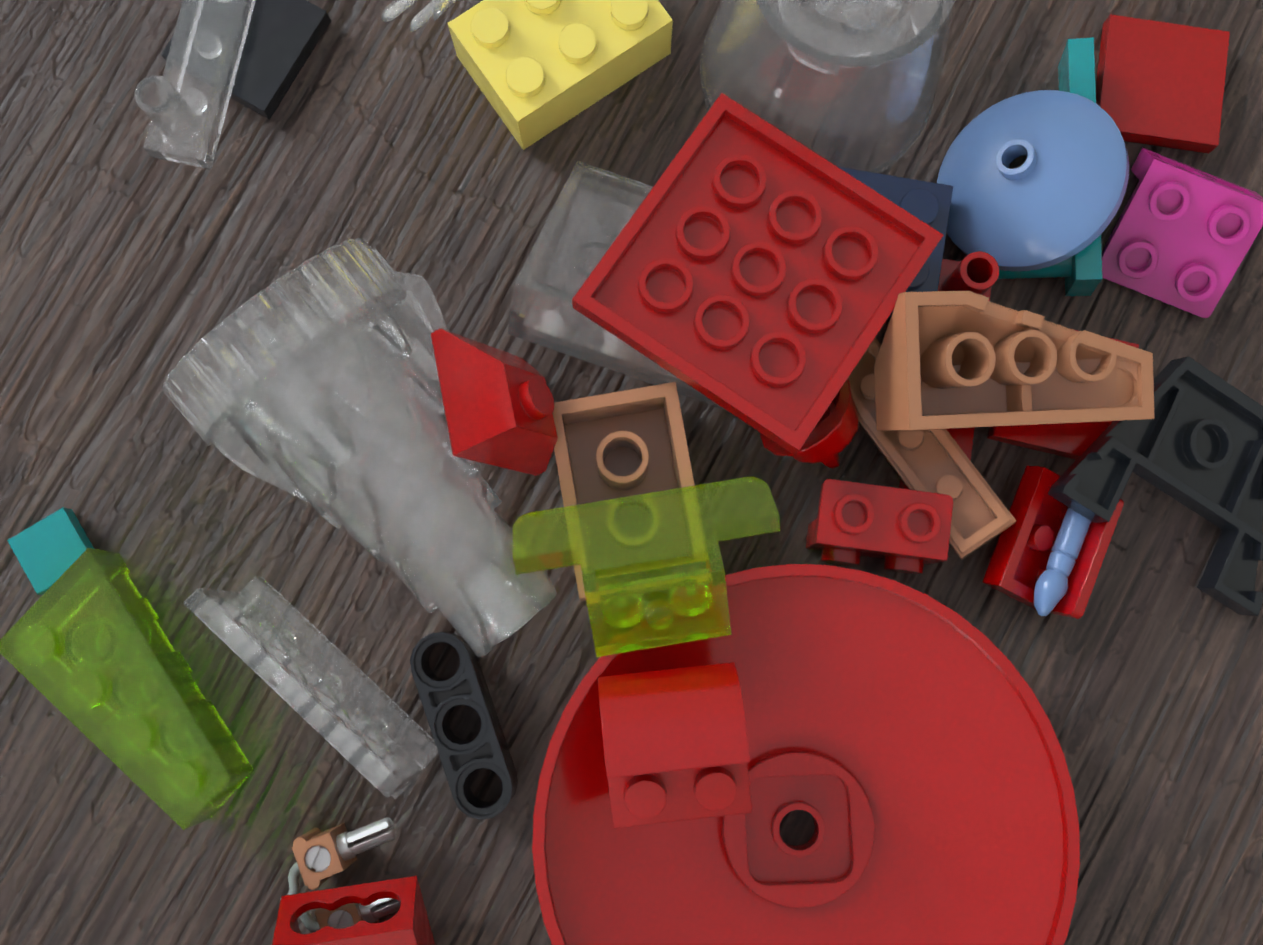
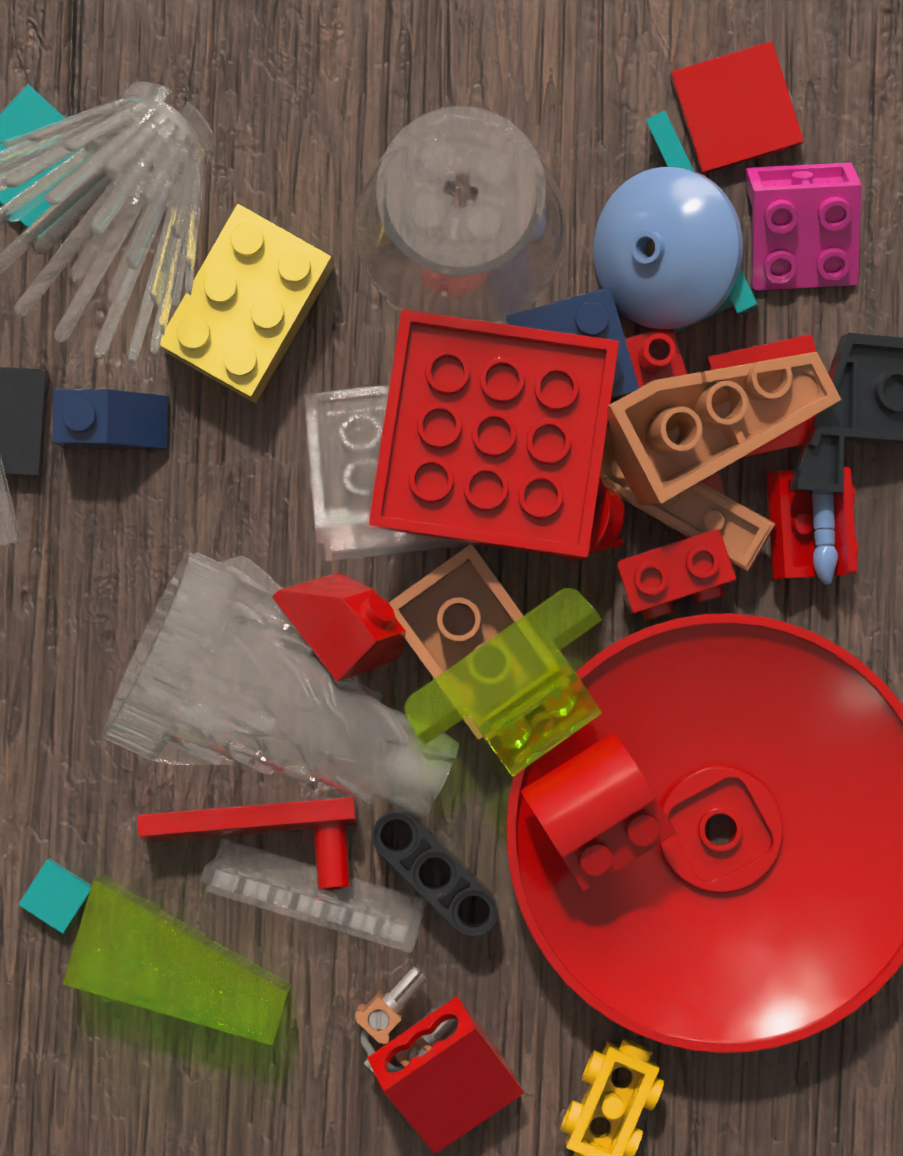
camera: 20 degrees left, 5 degrees up
none -> dark blue slope [53,389,169,450]
none -> red piece [137,797,358,891]

